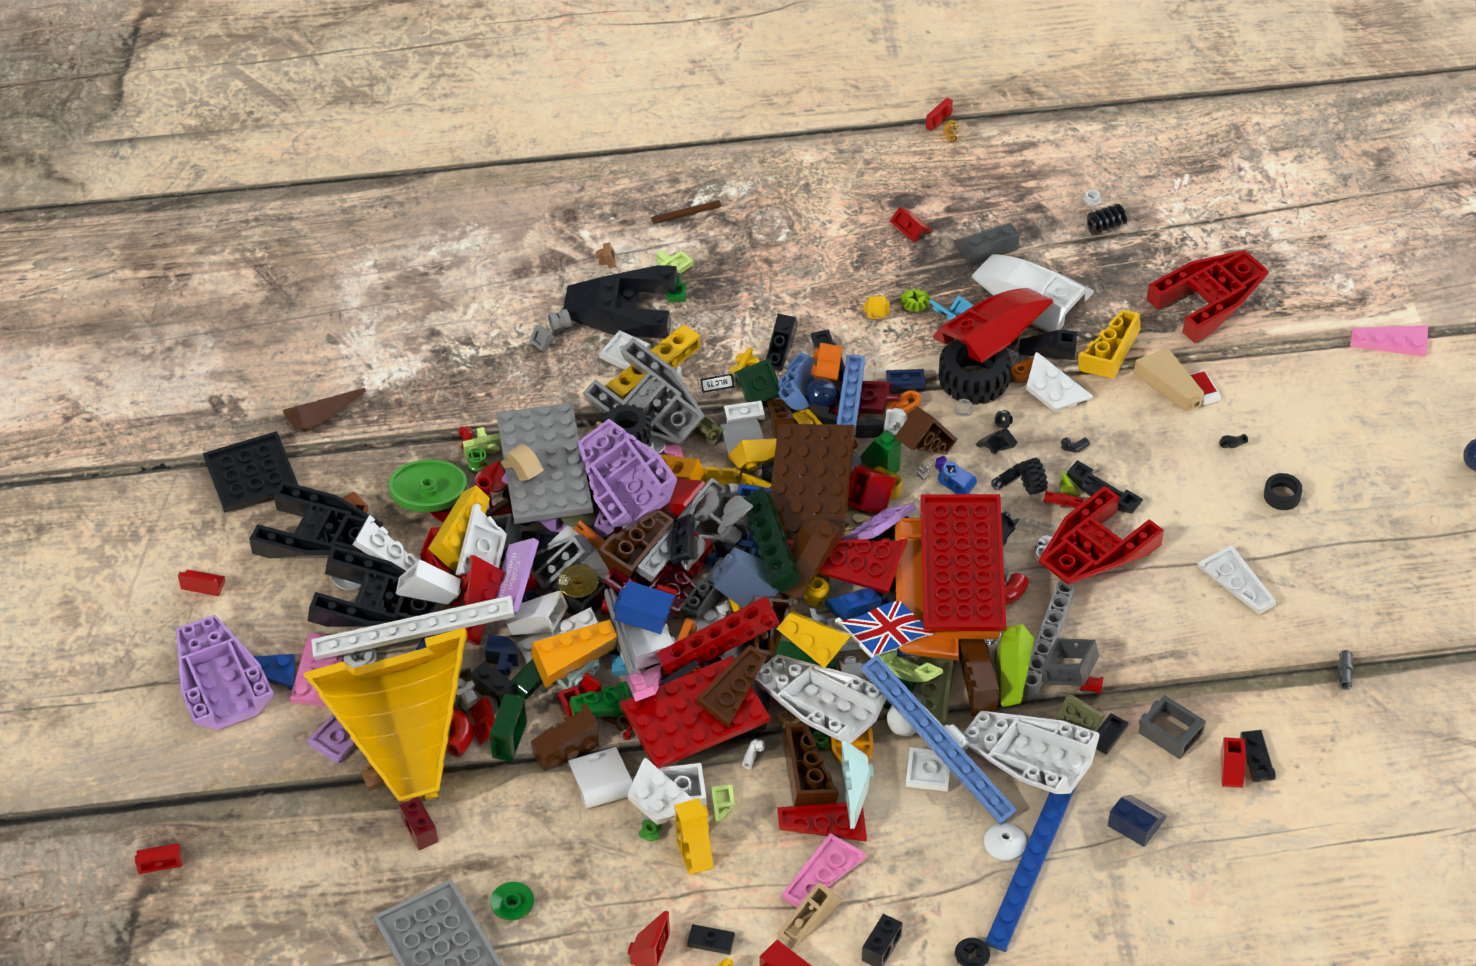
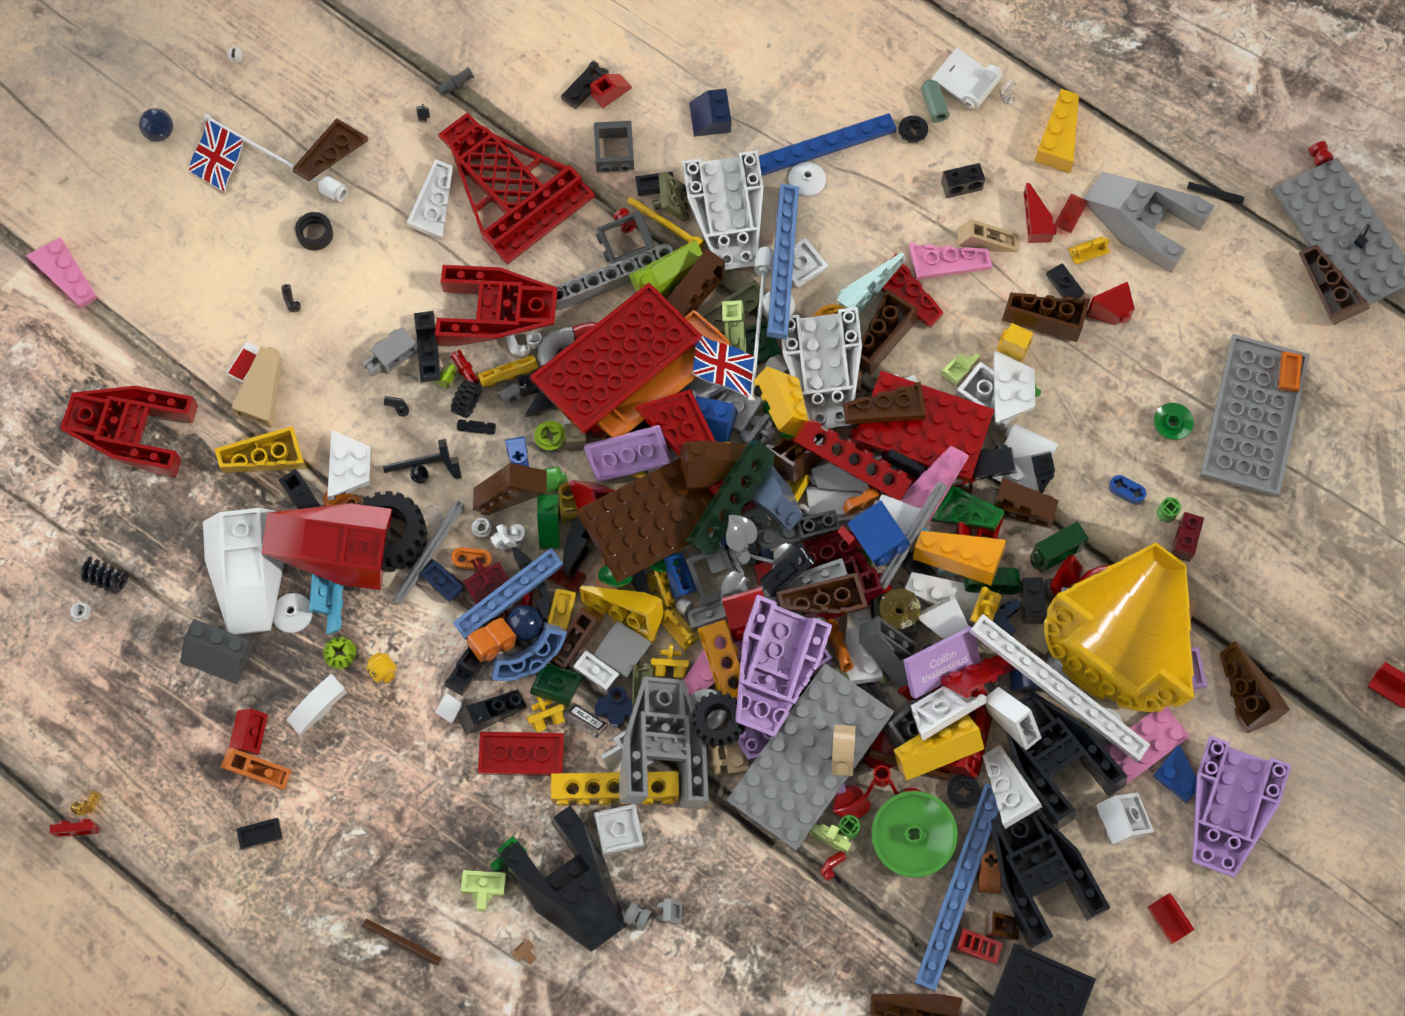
camera: 135 degrees left, 20 degrees up
none -> flag [189,114,348,202]
none -> orange slope [220,748,292,790]
none -> black plate [236,817,283,850]
none -> white dish [273,593,313,633]
none -> white slope [286,674,347,736]
none -> reddish brown wing [293,118,368,182]
none -> light grey brick [362,327,418,376]
none -> black bar [383,453,443,473]
none -> light grey axle [393,501,464,605]
none -> black plate [416,104,430,122]
none -> white slope [435,693,464,724]
none -> red wing [438,112,595,265]
none -> yellow plate [477,355,538,387]
none -> red plate [478,731,564,776]
none -> light grey tile [497,383,521,407]
none -> light grey cylinder [538,326,574,369]
none -> bright green head [542,467,568,494]
none -> dark blue plate [595,686,634,728]
none -> yellow piece [628,197,706,250]
none -> yellow hips [651,644,689,678]
none -> medium blue plate [914,783,999,992]
none -> black gear [947,775,981,809]
none -> red slope [956,928,1003,965]
none -> yellow hips [970,586,1002,623]
none -> black brick [974,445,1017,480]
none -> reddish brown slope [984,911,1019,940]
none -> reddish brown wedge [1002,292,1090,342]
none -> black slope [1031,451,1055,493]
none -> white slope [1096,792,1154,845]
none -> blue beam [1109,475,1147,505]
none -> bright green wheel [1157,497,1181,523]
none -> reddish brown wedge [1220,641,1290,733]

